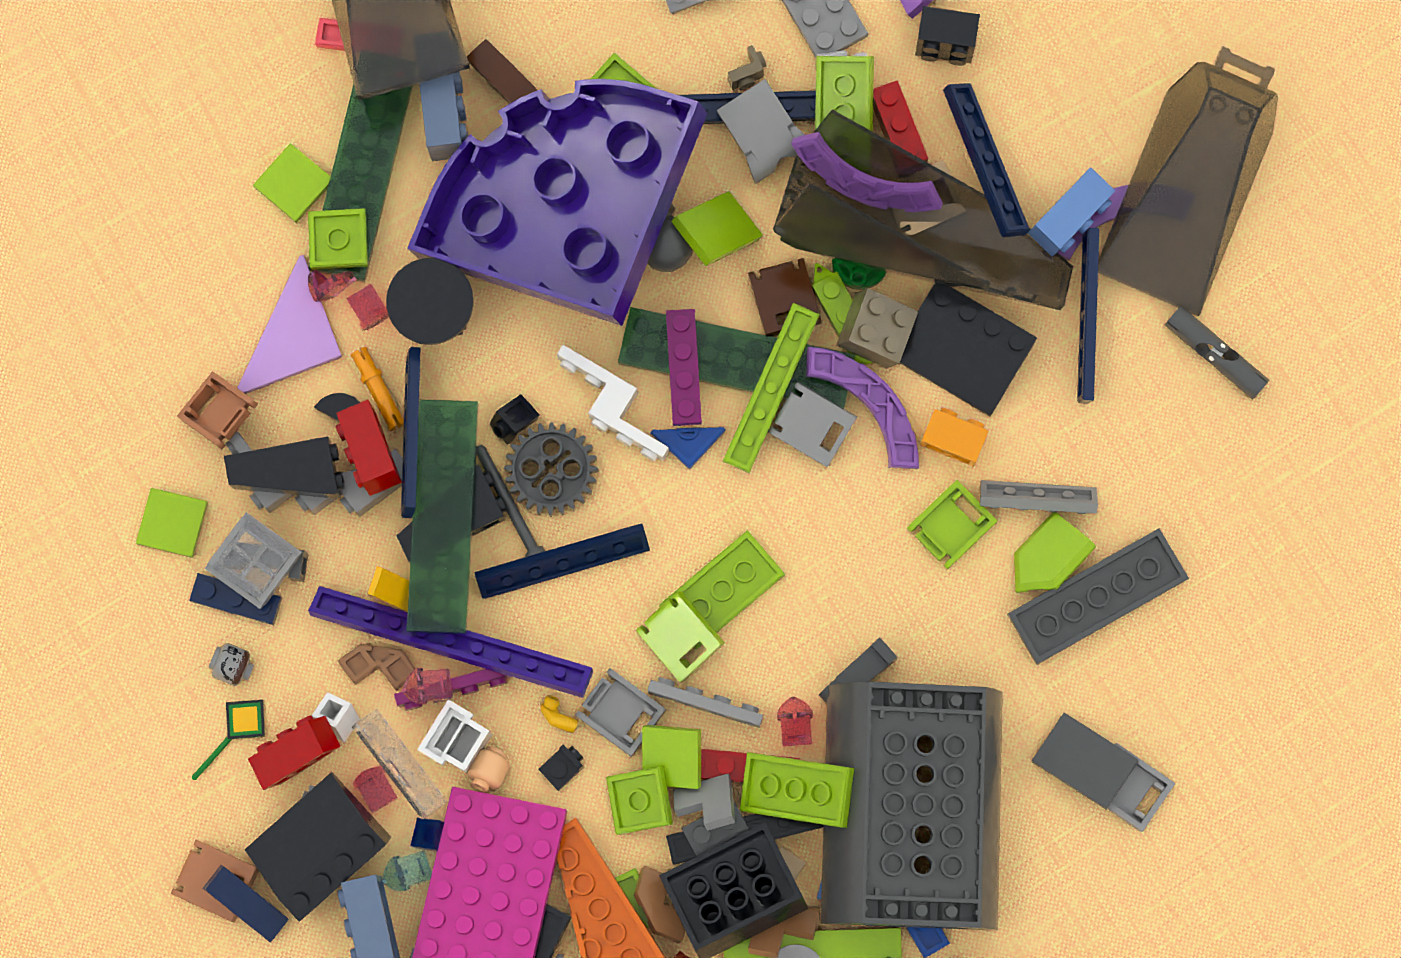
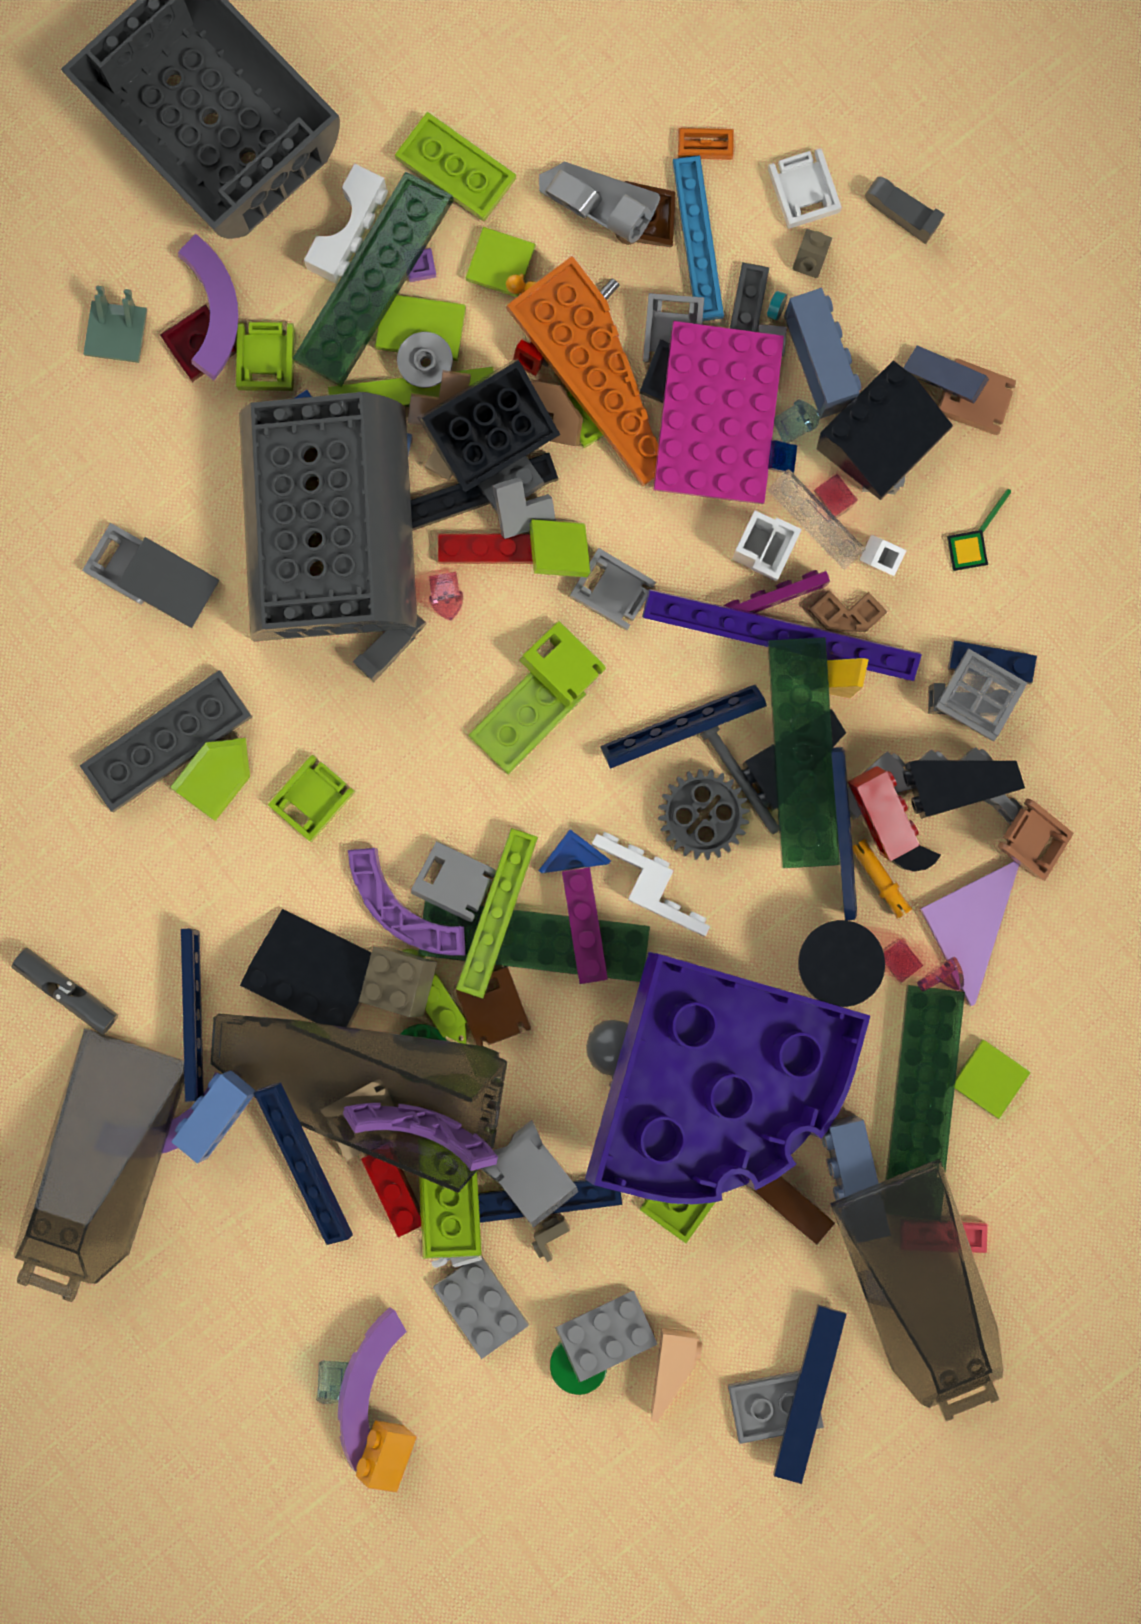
camera: 170 degrees right, 5 degrees up
lime tile [136,488,208,558] -> none
light grey head [208,643,254,686] -> none
red brick [248,715,341,790] -> none
lime tile [308,208,368,270] -> none
clear pink tile [402,668,453,704] -> none
light nougat head [467,746,510,792] -> none
black bracket [490,394,540,445] -> none
black bracket [538,744,584,791] -> none
yellow arm [540,695,578,734] -> none
lime tile [606,766,673,835] -> none
light grey plate [647,677,763,728] -> none
lime tile [671,191,763,266] -> none
lime tile [740,752,854,828] -> none
black brick [915,6,980,66] -> none
light orange brick [920,408,989,467] -> none
light grey plate [980,480,1098,514] -> none

